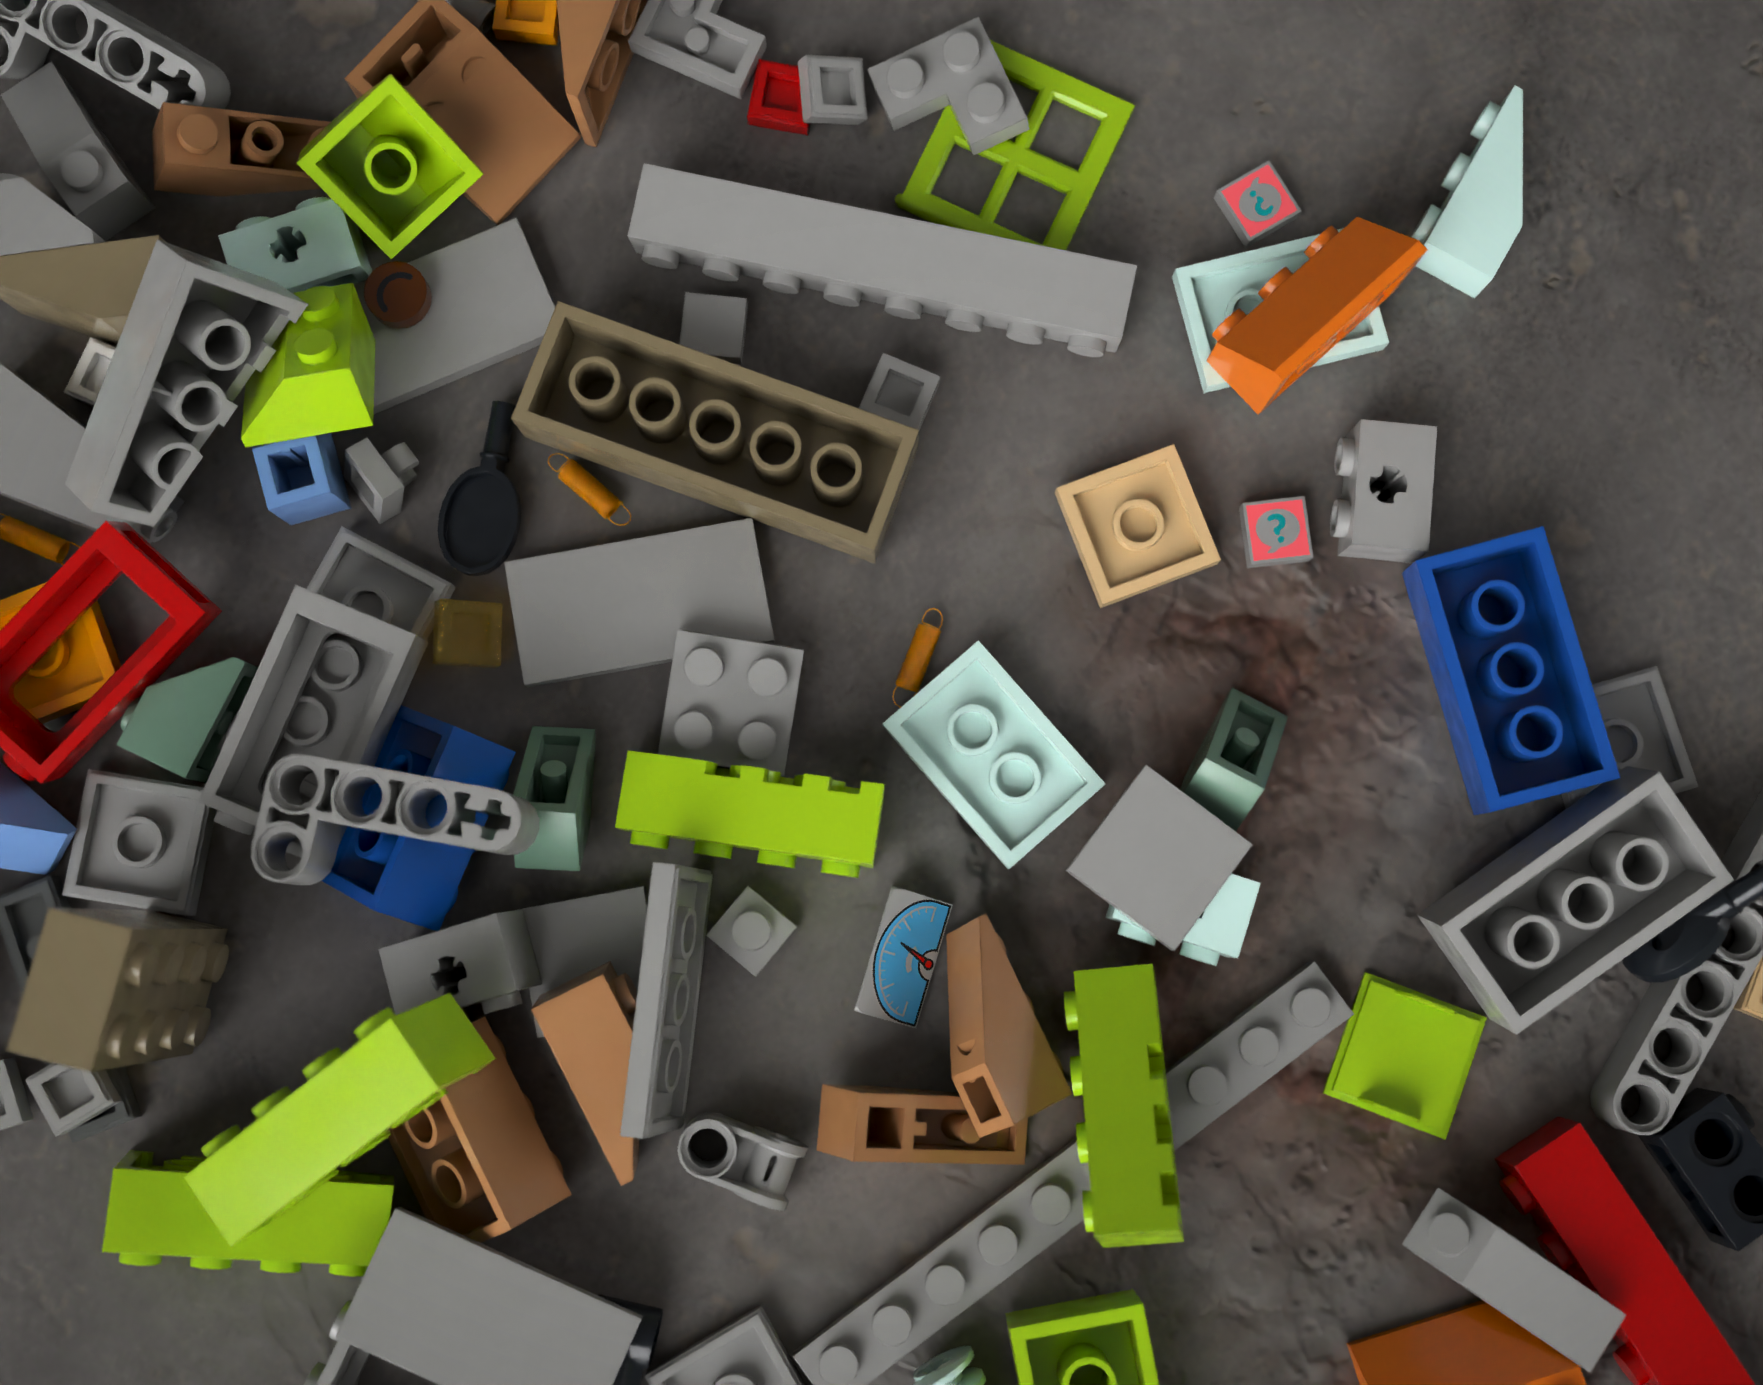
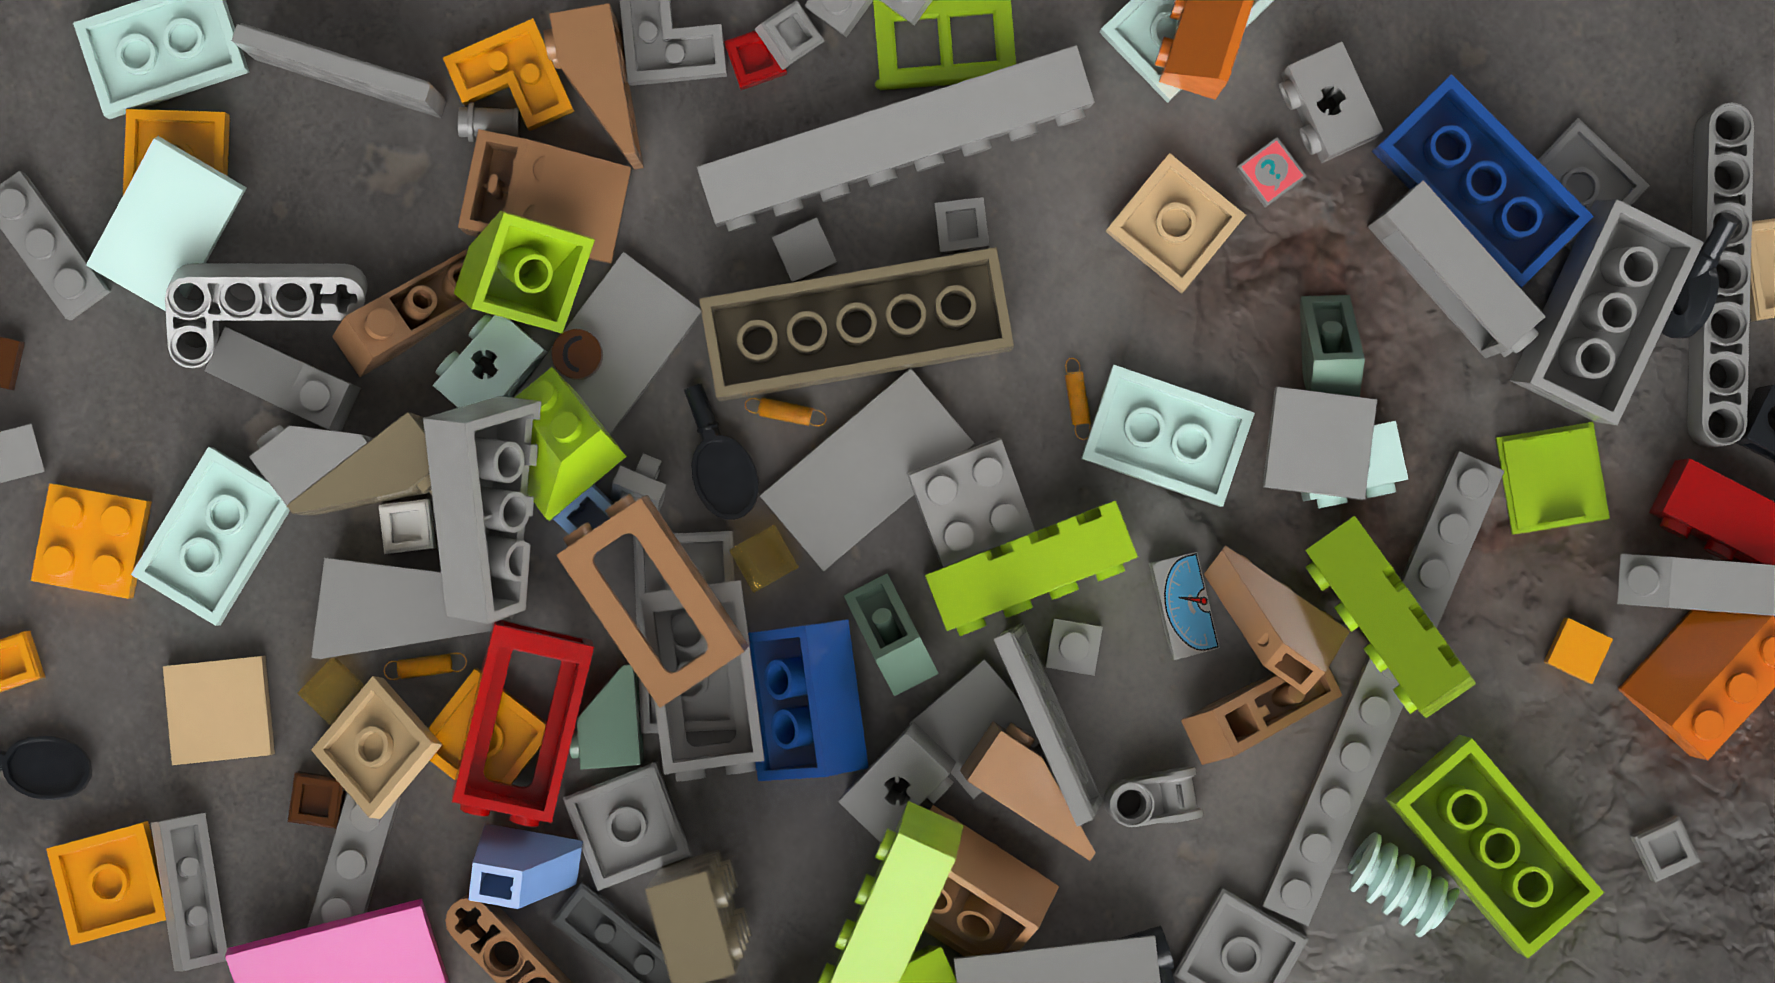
camera: 35 degrees left, 5 degrees up
light grey beam [251,754,539,885] -> none
none -> medium nougat piece [556,494,749,708]
none -> light grey piece [1367,181,1546,358]
none -> light orange tile [1544,618,1613,684]

